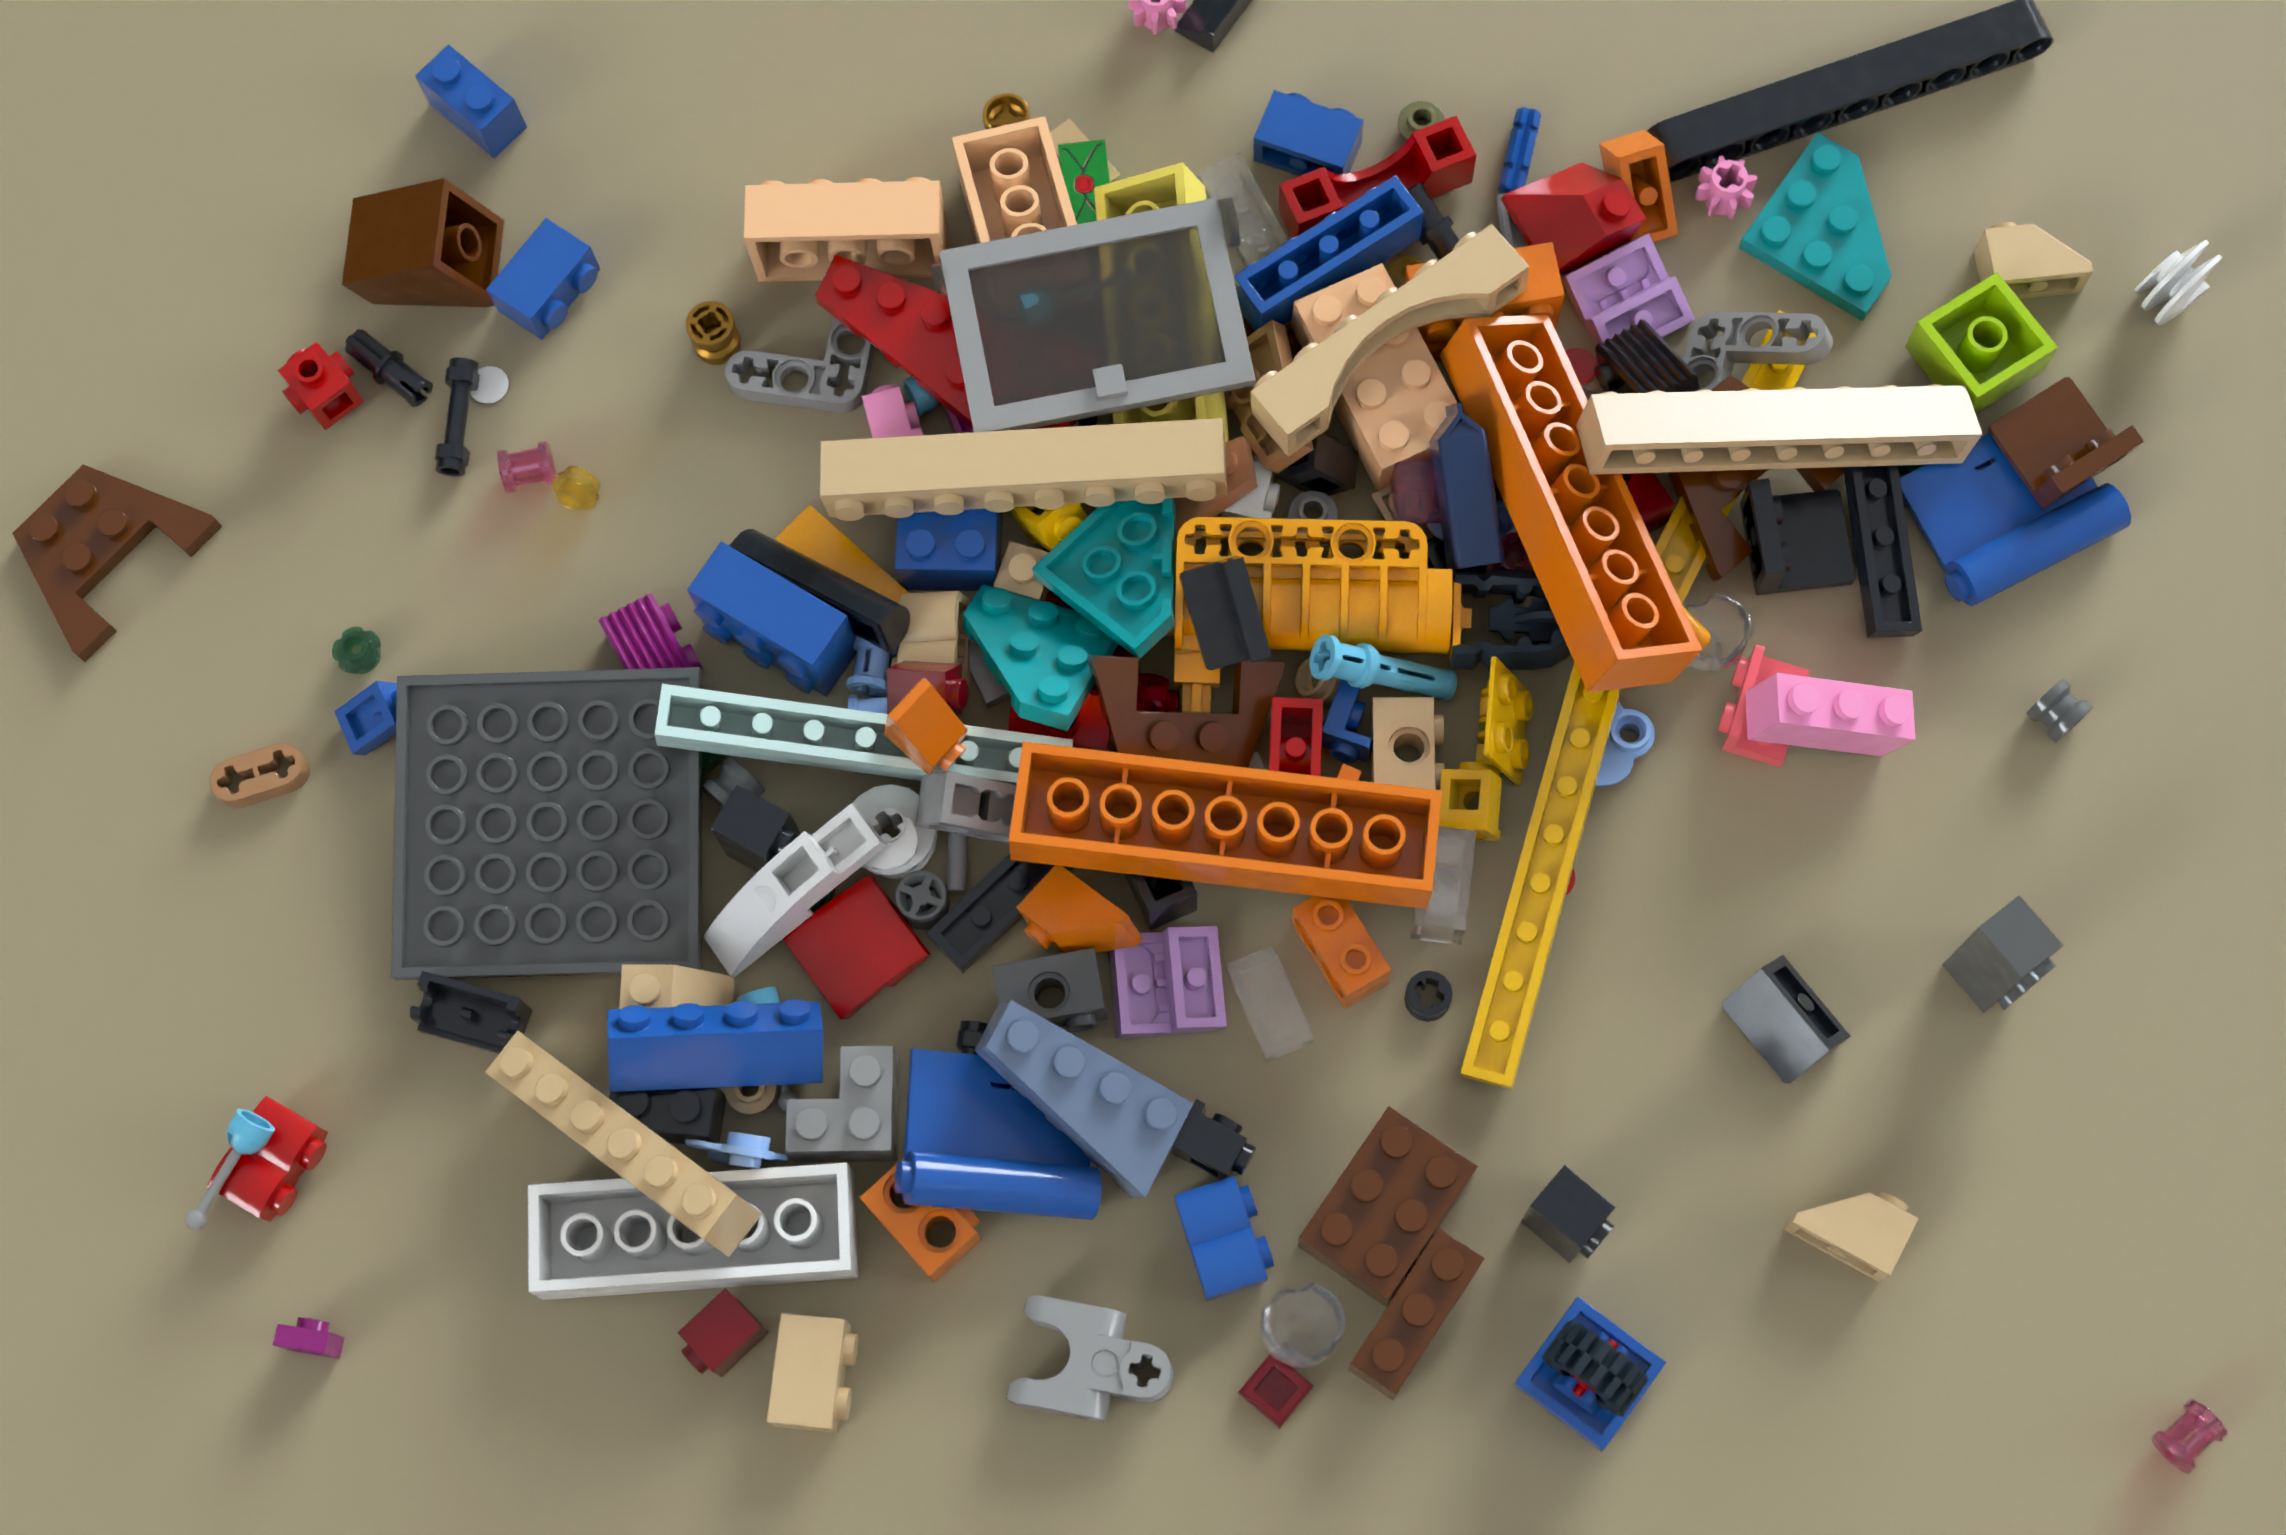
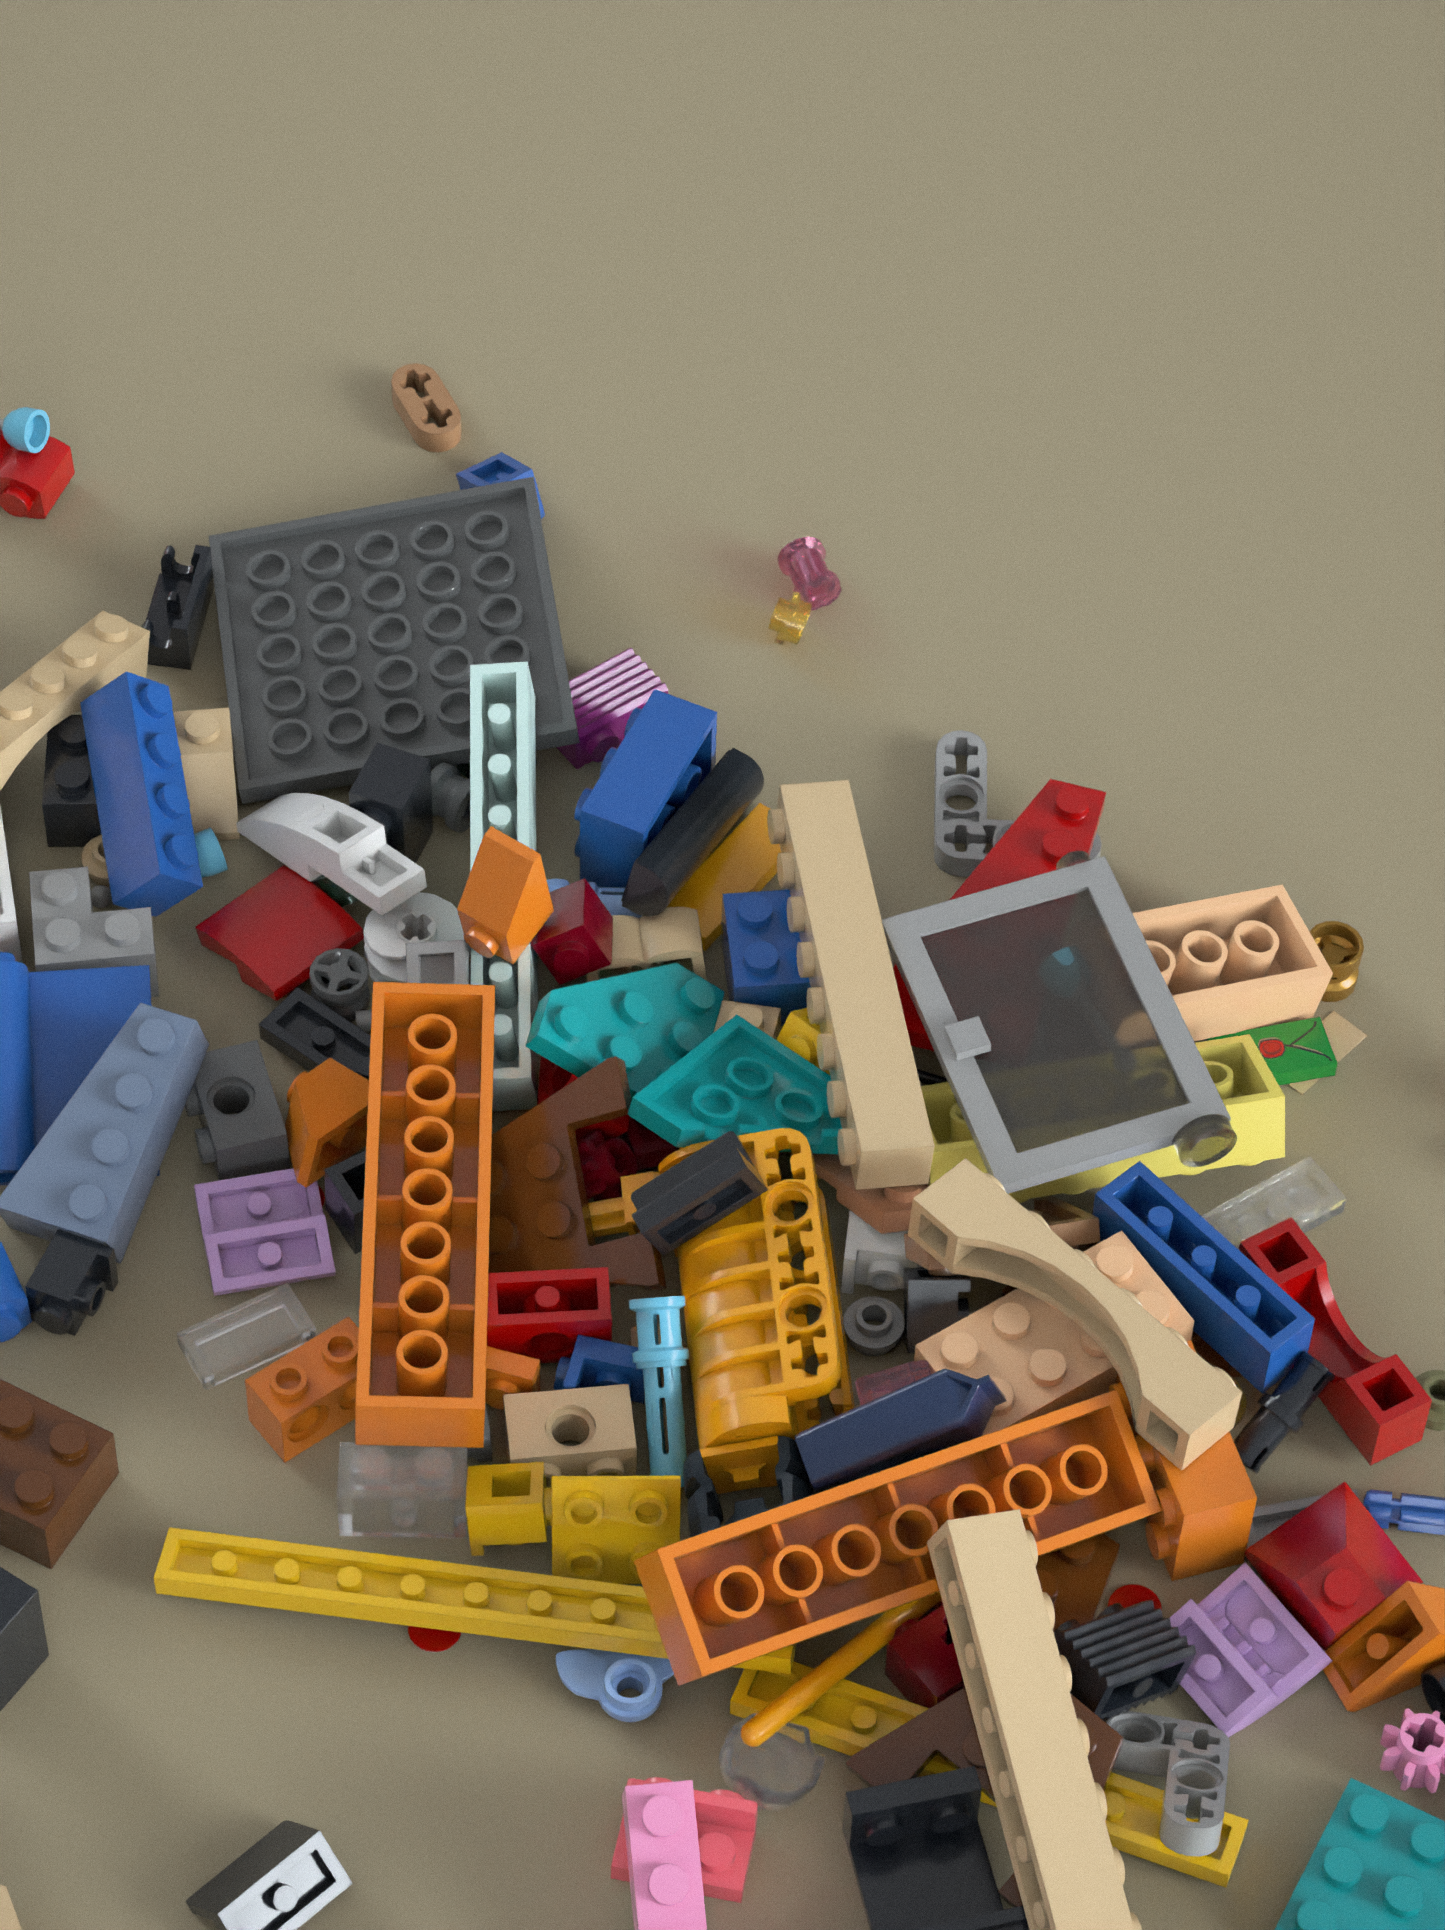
camera: 75 degrees right, 20 degrees down
reddish brown wing [12,464,222,662] -> none
red brick [277,341,364,431] -> none
clear green plate [332,627,381,674] -> none
reddish brown slope [342,178,504,307] -> none
black axle [345,329,433,407] -> none
blue brick [415,44,527,158] -> none
black bar [435,357,480,477] -> none
white sticker [470,366,509,404] -> none
blue brick [486,218,601,340] -> none
light blue plate [685,1131,788,1169] -> none
pearl gold wheel [686,301,741,365] -> none
light nougat brick [743,177,949,282] -> none
bright pink brick [862,384,923,438] -> none
blue brick [1253,90,1364,176] -> none
black bush [1404,970,1453,1022] -> none

